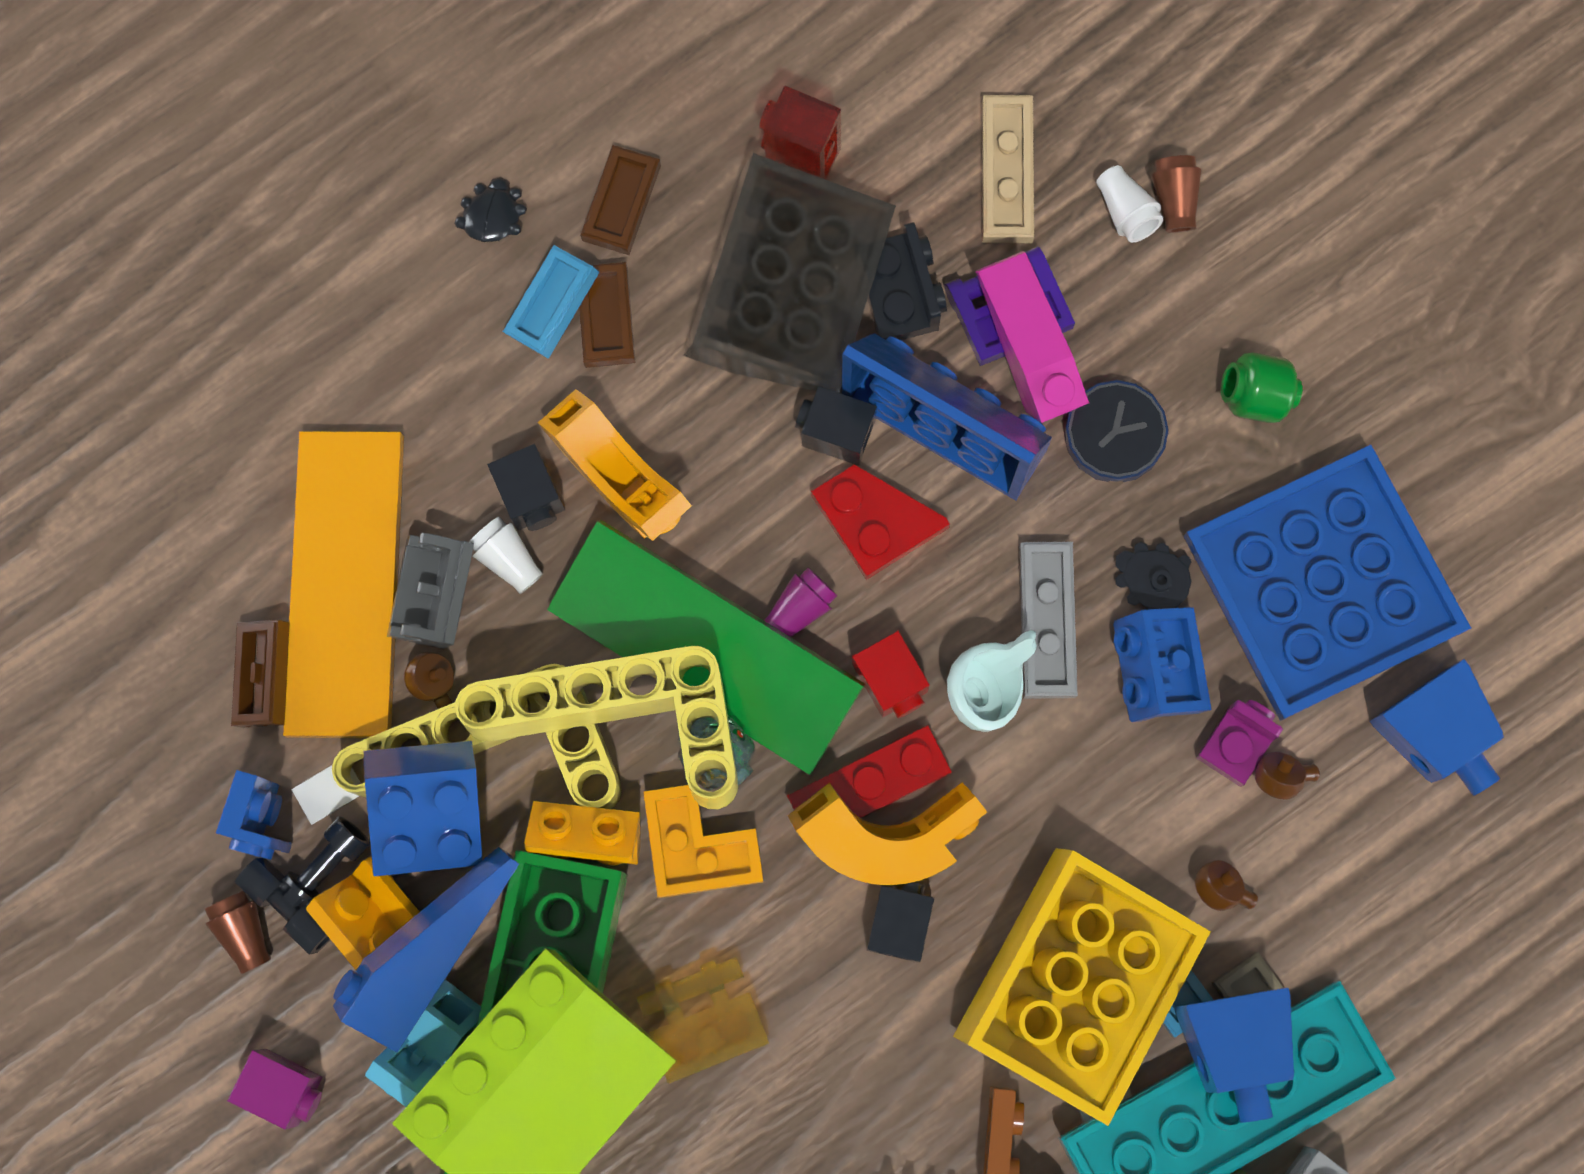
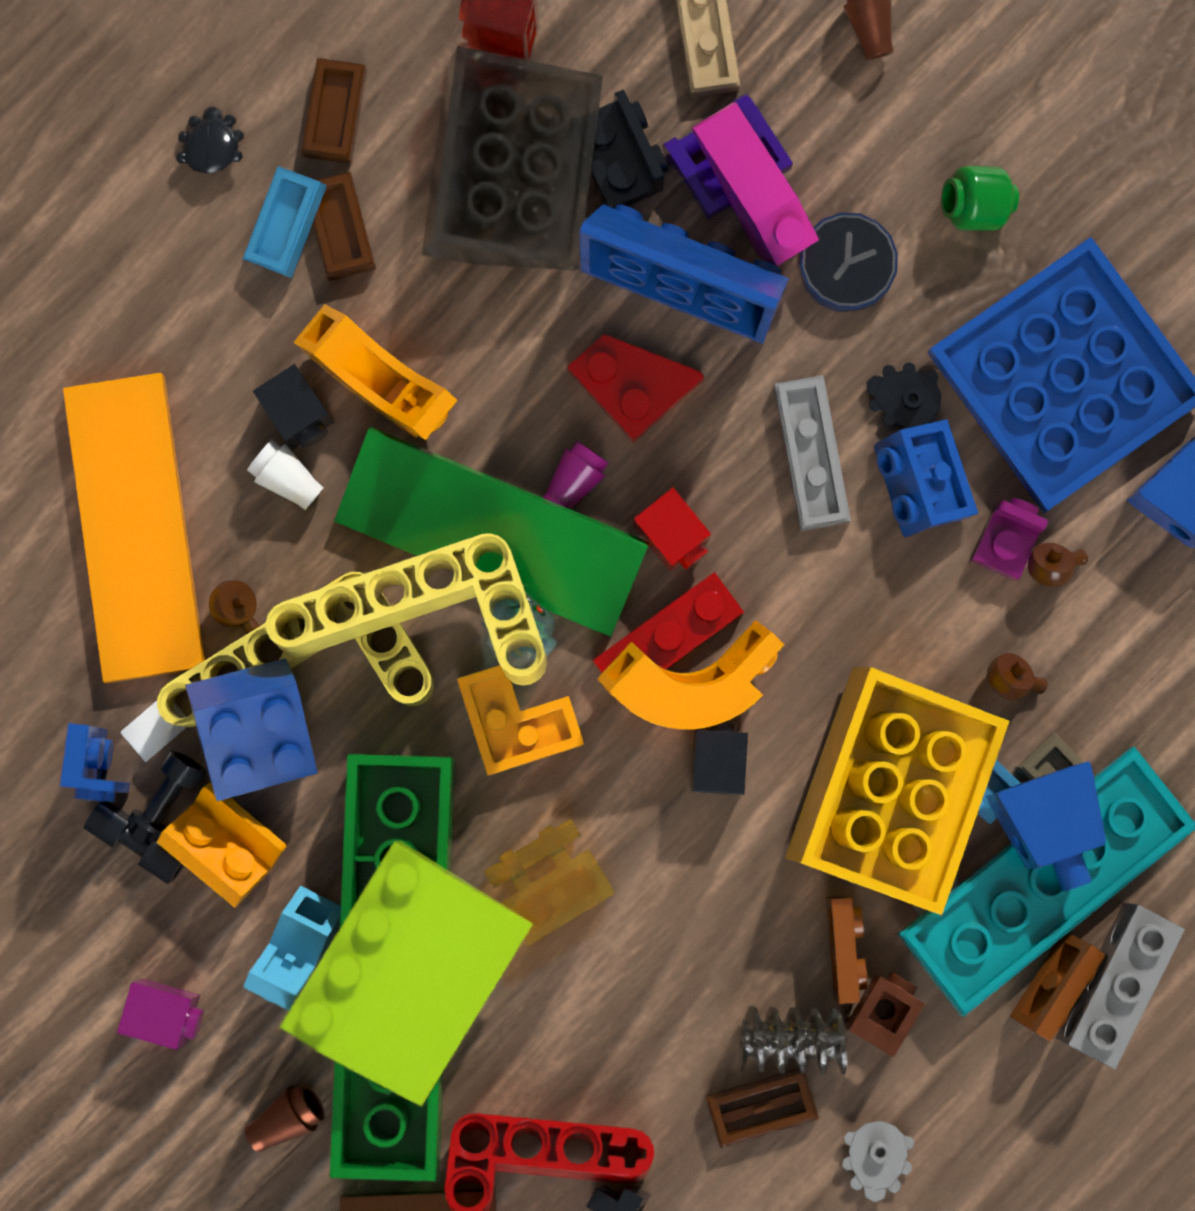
camera: 15 degrees left, 5 degrees up
copper cone [205,890,271,974] -> none
reddish brown tile [231,620,290,728] -> none
blue slope [333,847,520,1053] -> none
dark grey hinge [387,533,474,649] -> none
light orange bracket [524,801,641,865] -> none
black brick [795,386,877,466] -> none
light aqua hat [947,630,1037,732] -> none
white cone [1096,165,1163,243] -> none

